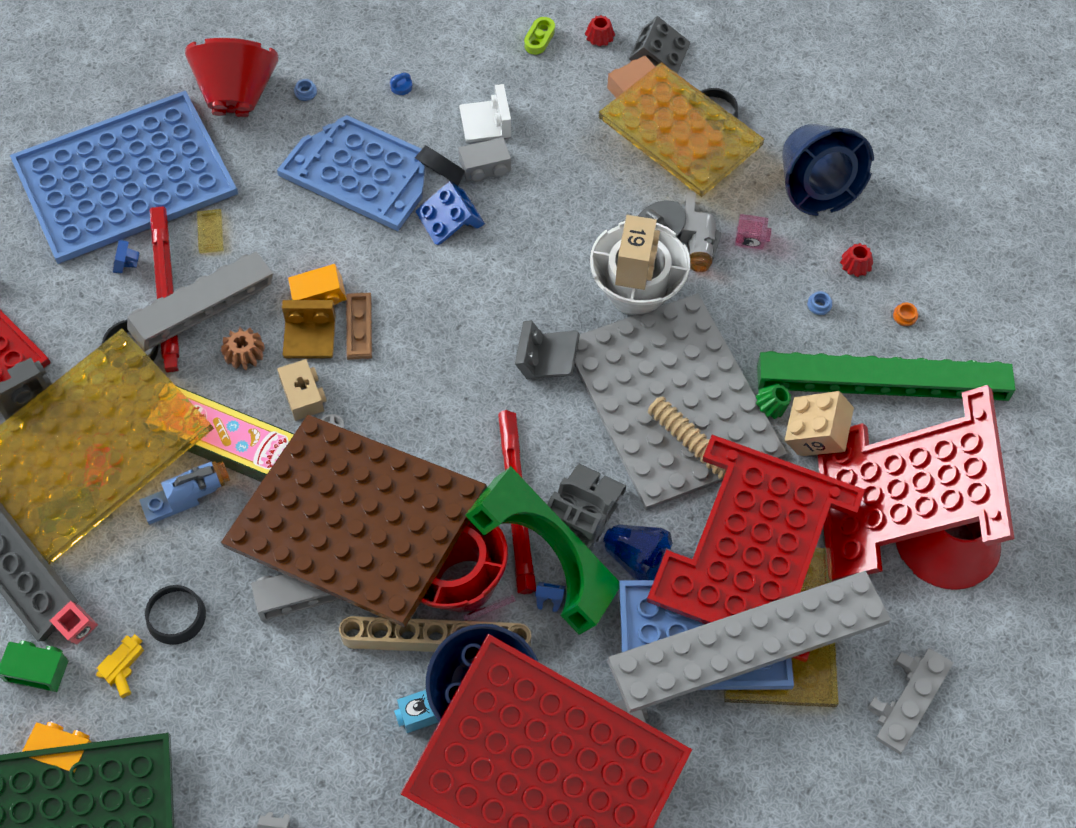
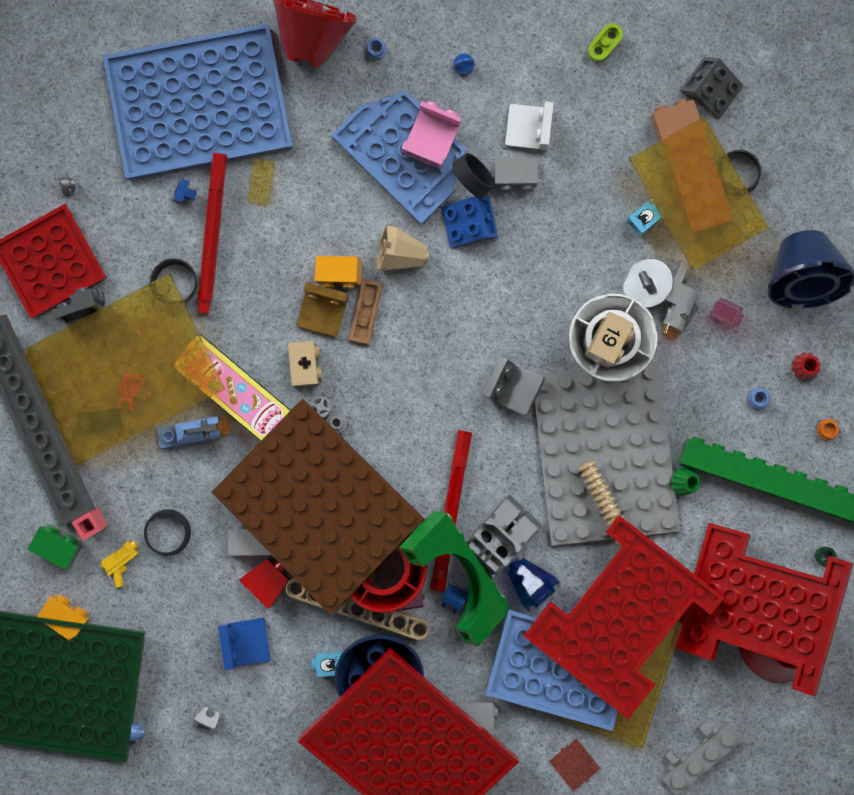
camera: 20 degrees right, 25 degrees up
light grey brick [127,251,273,352] -> none
nougat gear [221,327,265,370] -> none
red piece [585,15,615,47] -> none
light grey plate [607,571,891,714] -> none
tan brick [784,391,854,456] -> none
none -> blue bracket [218,618,271,670]
none -> red torso [238,558,290,609]
none -> tan cone [376,225,429,271]
none -> bright pink panel [402,102,461,169]
none -> clear red piece [549,738,601,791]
none -> medium azure brick [626,201,662,237]

